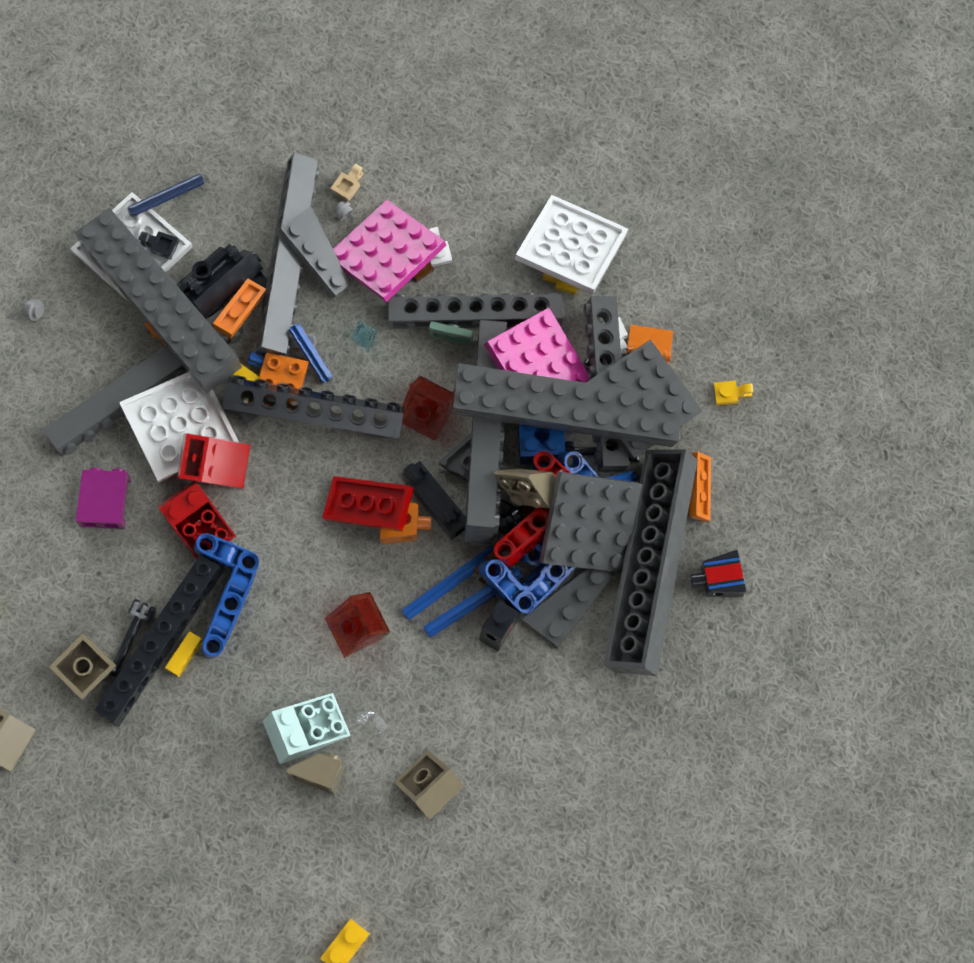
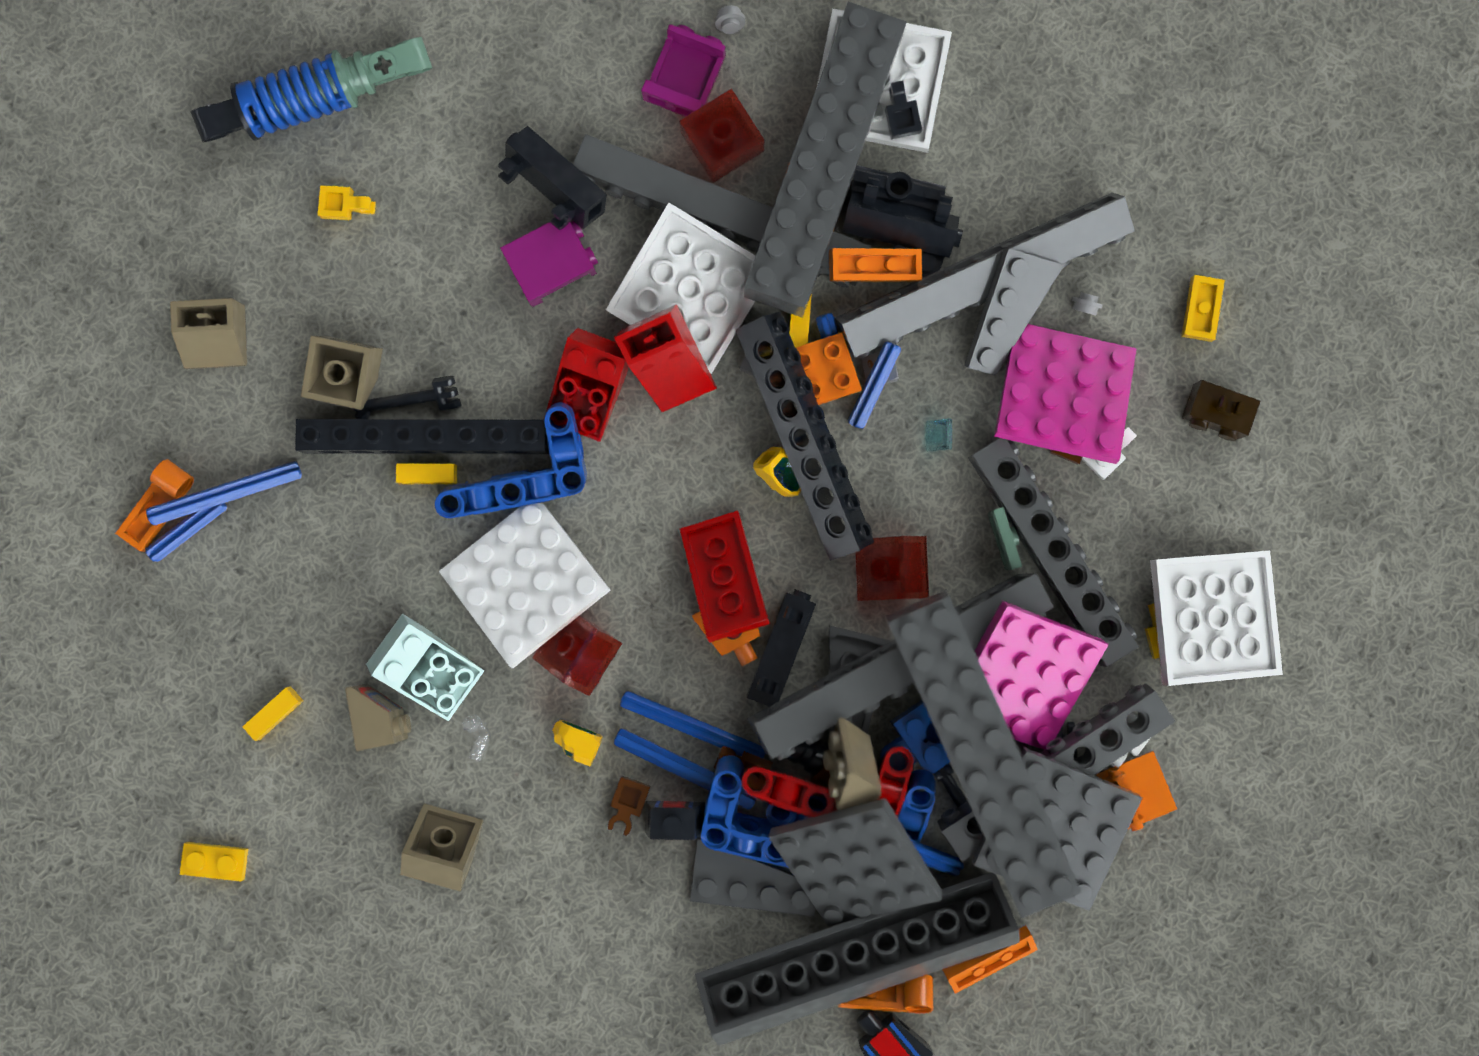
camera: 65 degrees right, 15 degrees up
dark blue axle [127,174,204,217] -> none
tan plate [330,164,364,202] -> none
yellow plate [713,381,753,405] -> none
none -> orange plate [115,459,194,552]
none -> axle [145,503,227,562]
none -> axle [146,461,302,525]
none -> yellow piece [242,687,304,741]
none -> white plate [439,502,611,668]
none -> black brick [498,126,607,230]
none -> yellow rock [552,720,603,766]
none -> reddish brown plate [608,776,651,836]
none -> magenta panel [641,24,726,122]
none -> clear red brick [679,88,765,183]
none -> yellow rock [753,447,801,497]
none -> orange plate [838,975,933,1014]
none -> yellow plate [1181,275,1225,342]
none -> dark brown brick [1182,380,1261,441]

